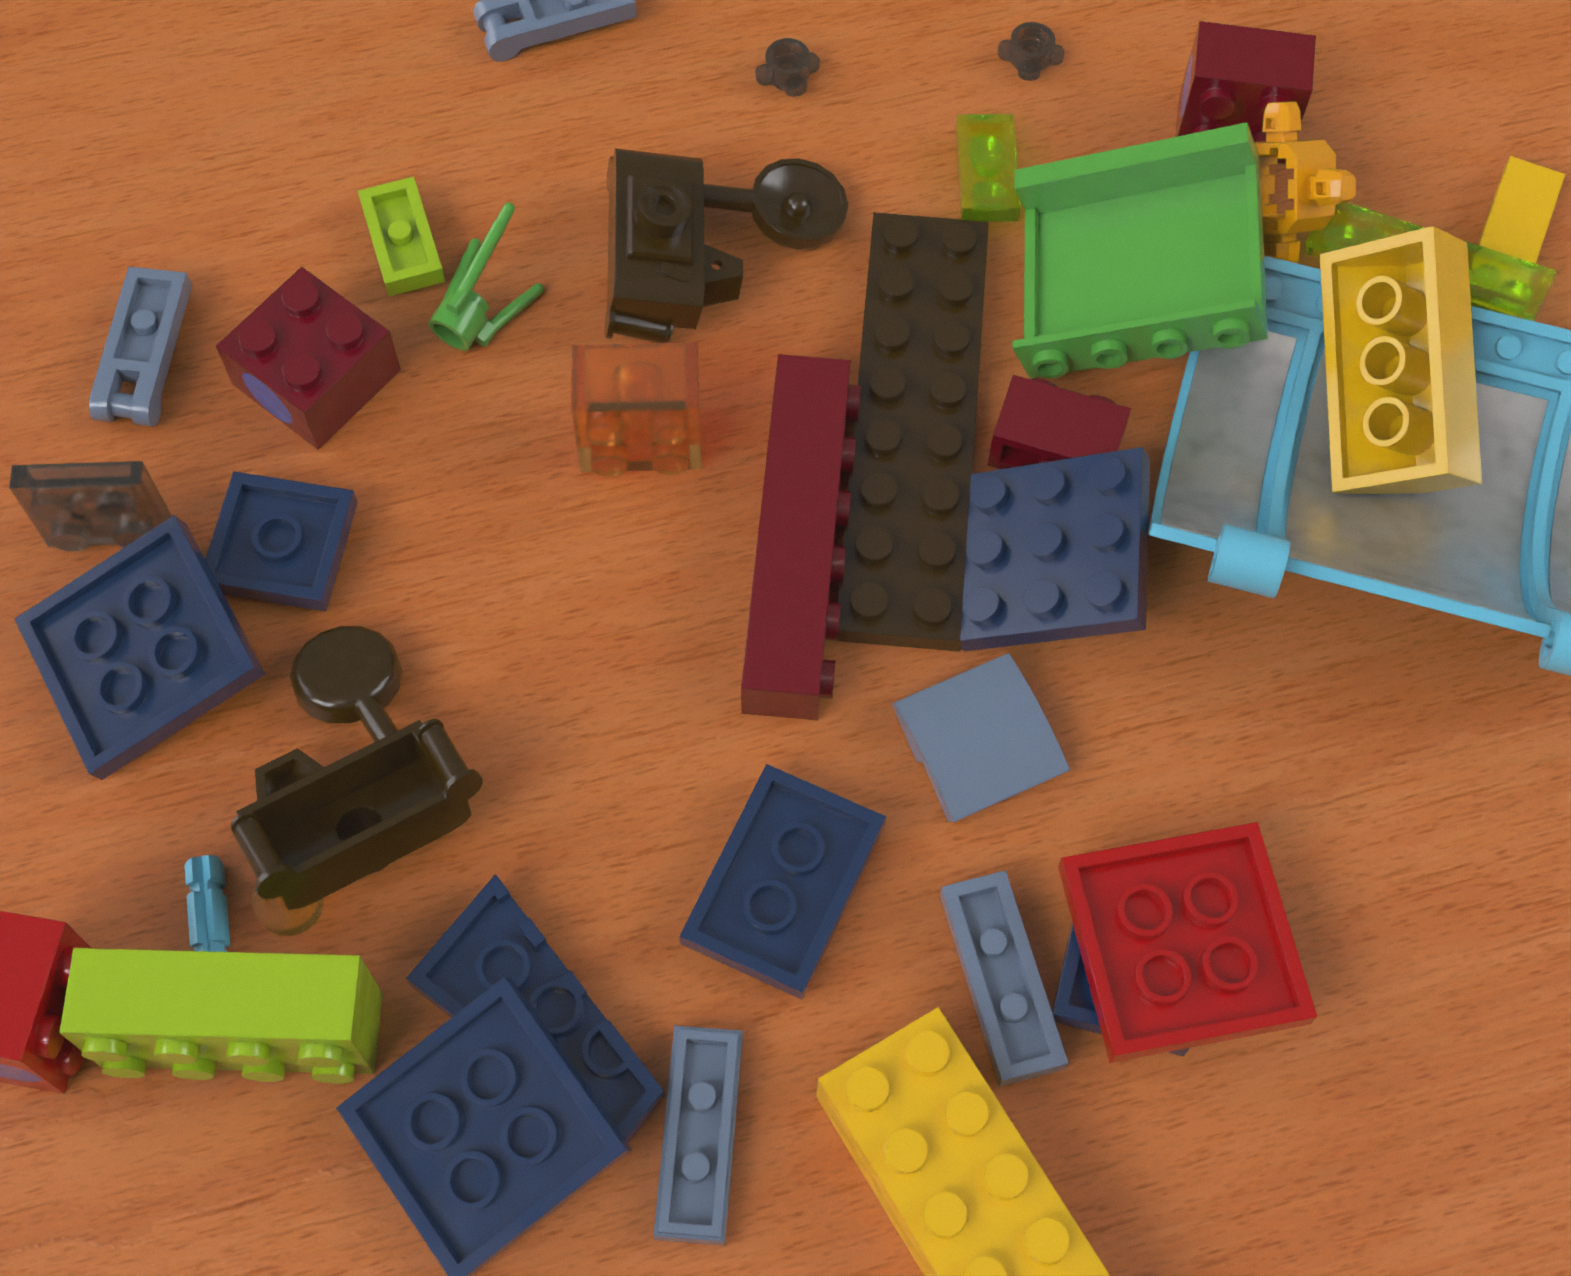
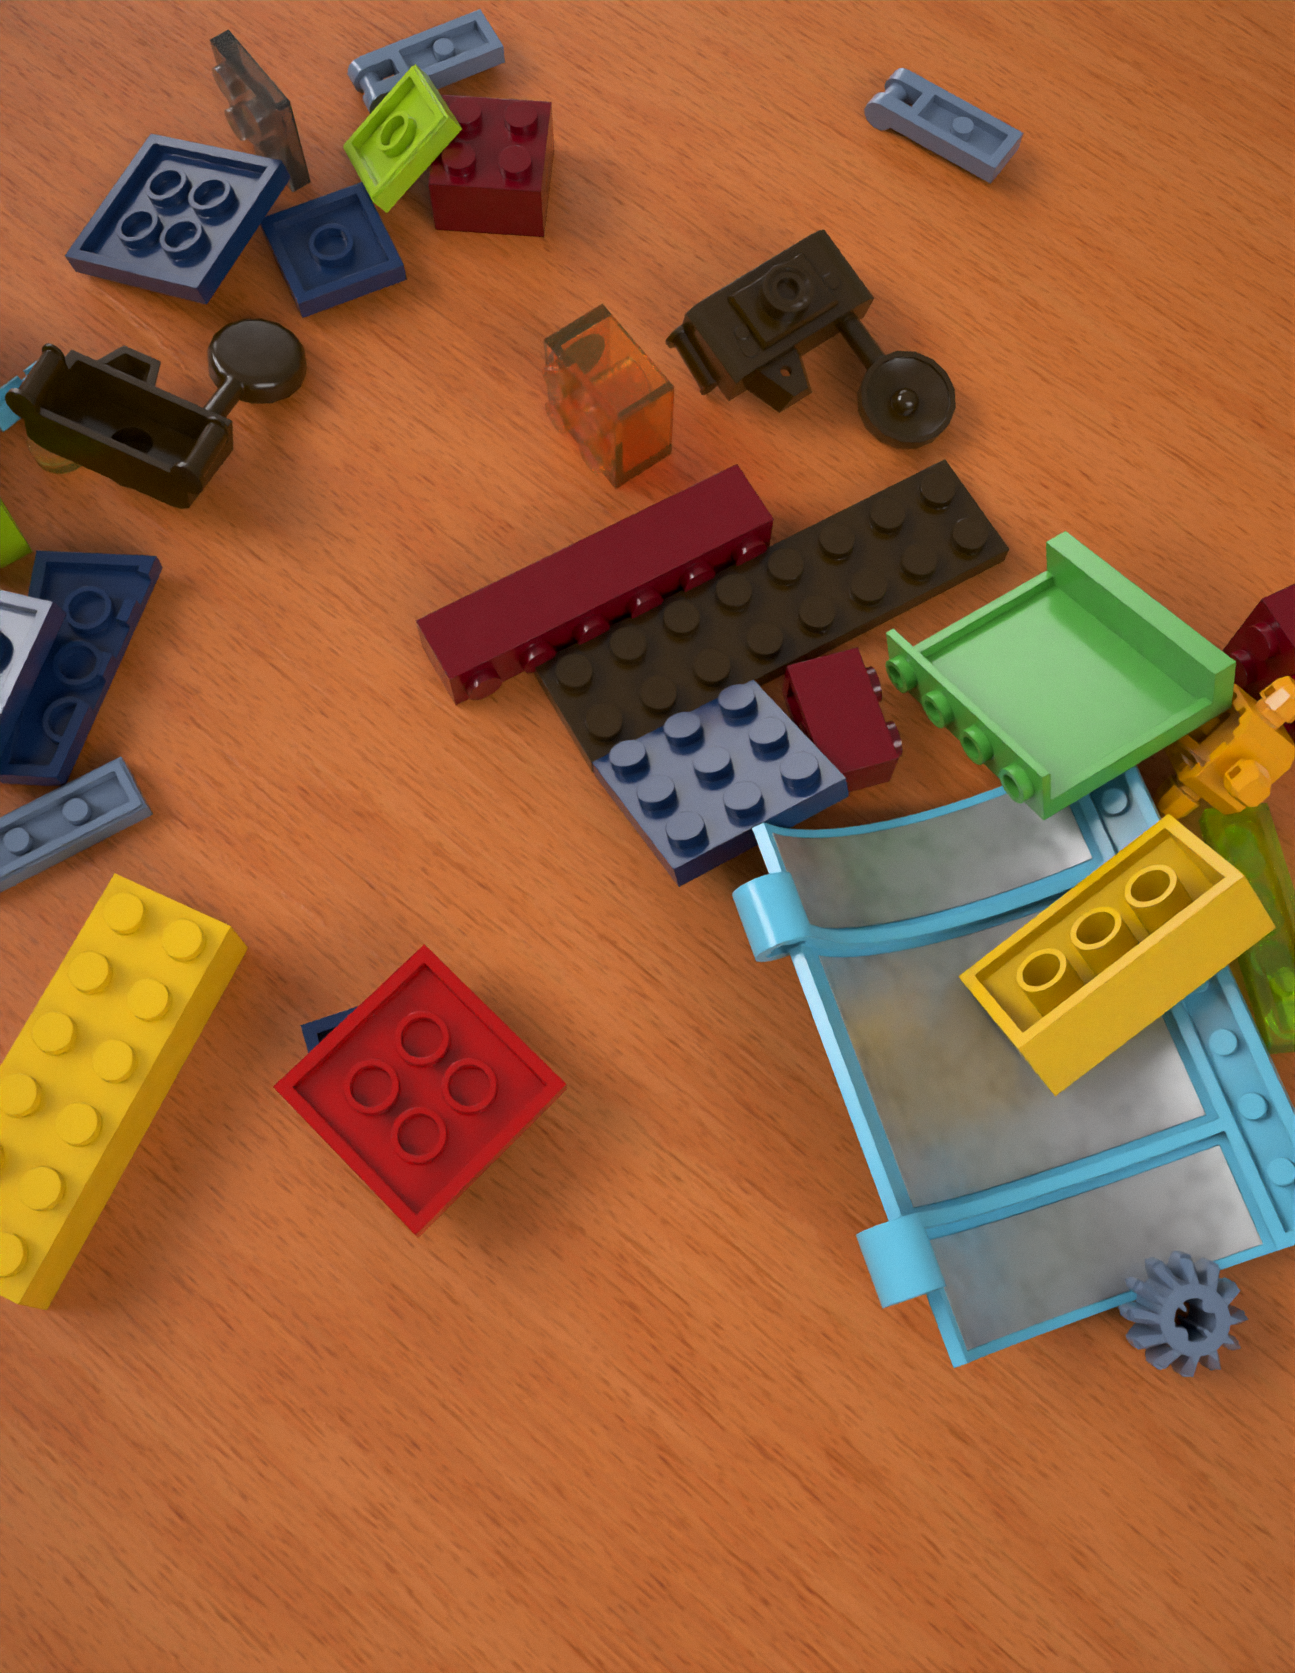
camera: 55 degrees right, 5 degrees up
lime plate [358,176,445,297] -> none
bright green plant [428,202,544,351] -> none
dark blue plate [679,764,886,1000] -> none
clear smoke plate [755,38,820,97] -> none
sand blue slope [892,653,1070,822] -> none
sand blue plate [940,870,1068,1087] -> none
clear neon green plate [955,114,1021,222] -> none
clear smoke plate [998,22,1064,81] -> none
none -> lime tile [343,64,462,213]

